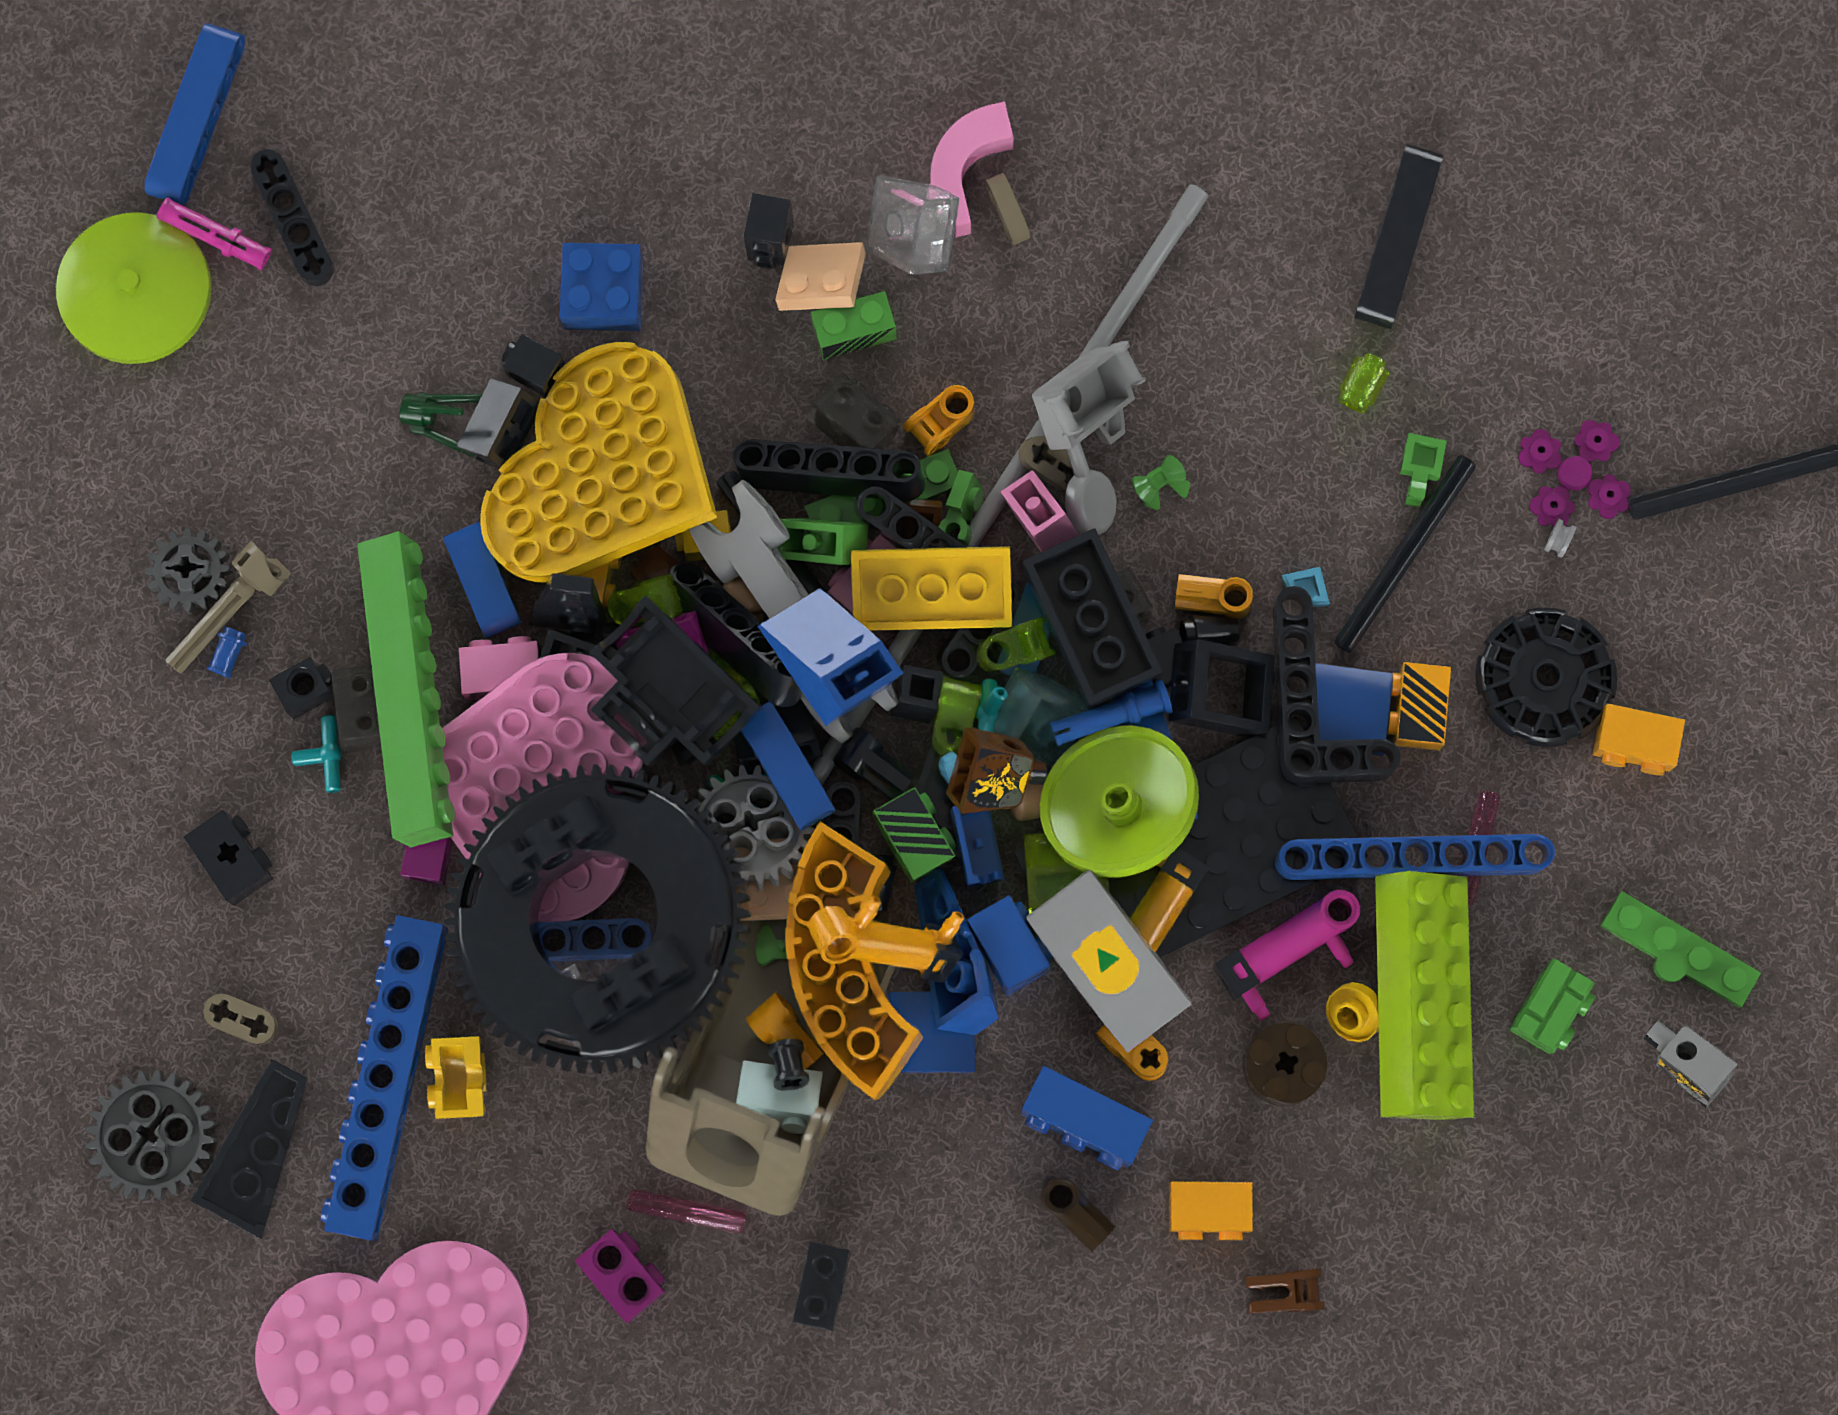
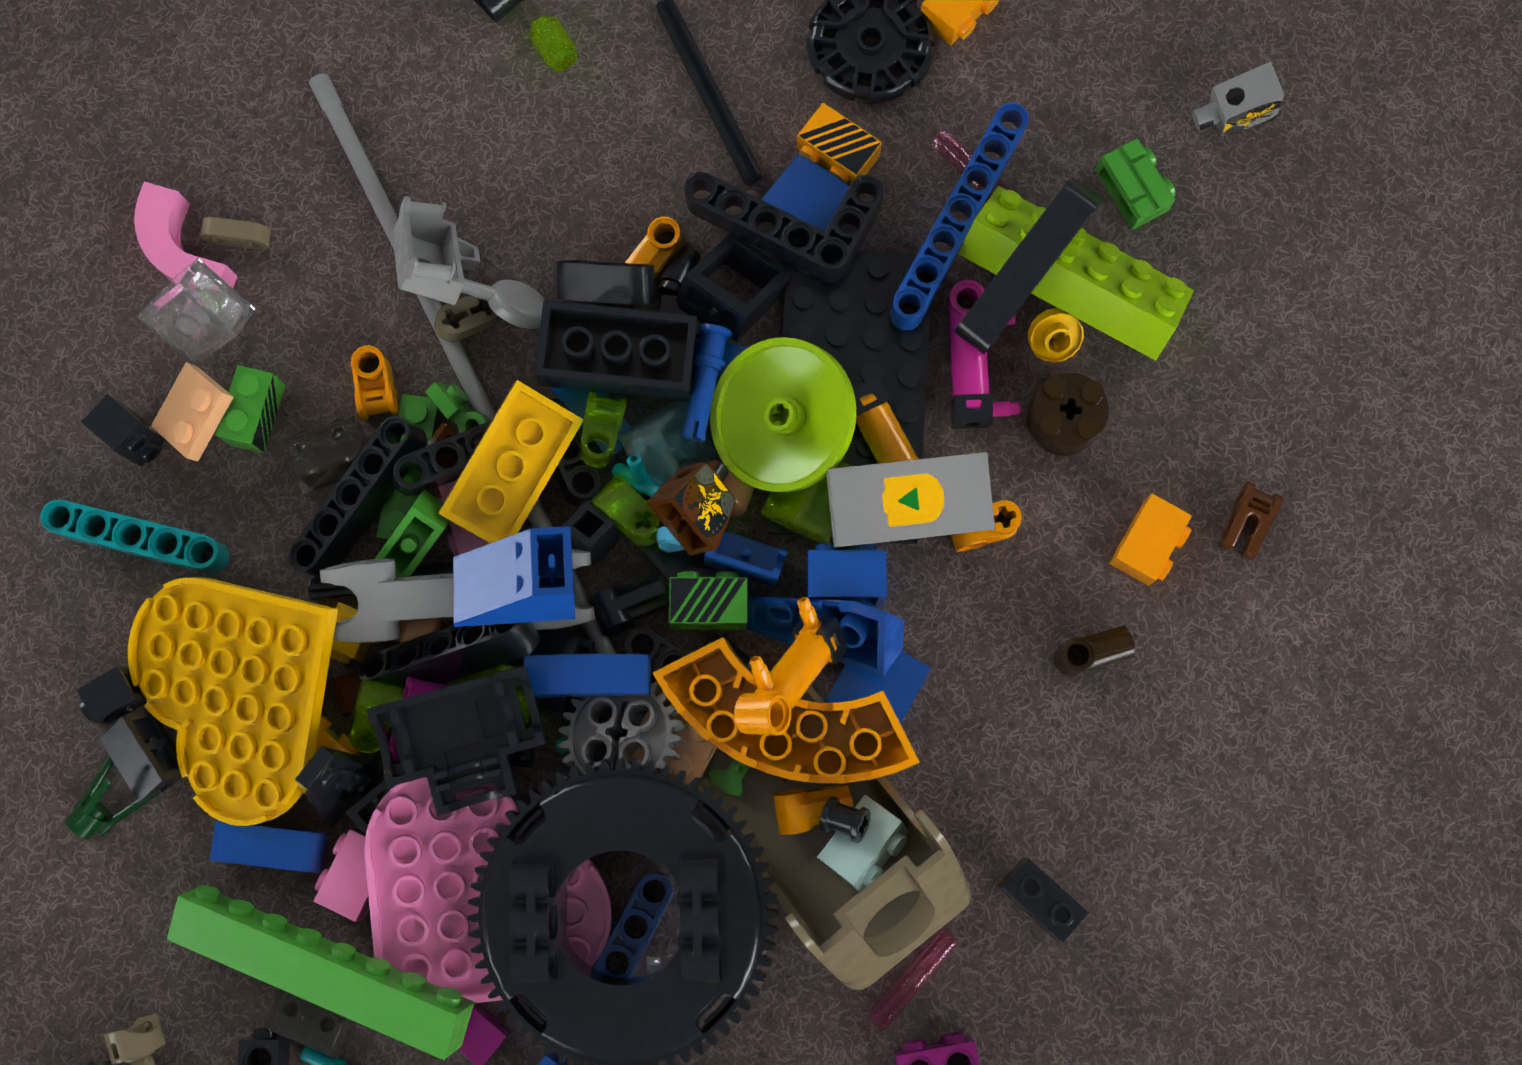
camera: 60 degrees left, 0 degrees up
blue brick [559,243,644,331] -> none
bright pink brick [1001,470,1078,552] -> none
blue brick [1020,1066,1153,1171] -> none
bright green piece [1131,455,1190,510] -> none
medium azure tile [1281,567,1330,607] -> none
bright green plate [1400,433,1447,508] -> none
bright green hinge [1600,891,1761,1008] -> none
none -> teal beam [40,500,230,574]
none -> black beam [557,260,654,305]
none -> black beam [954,177,1103,355]

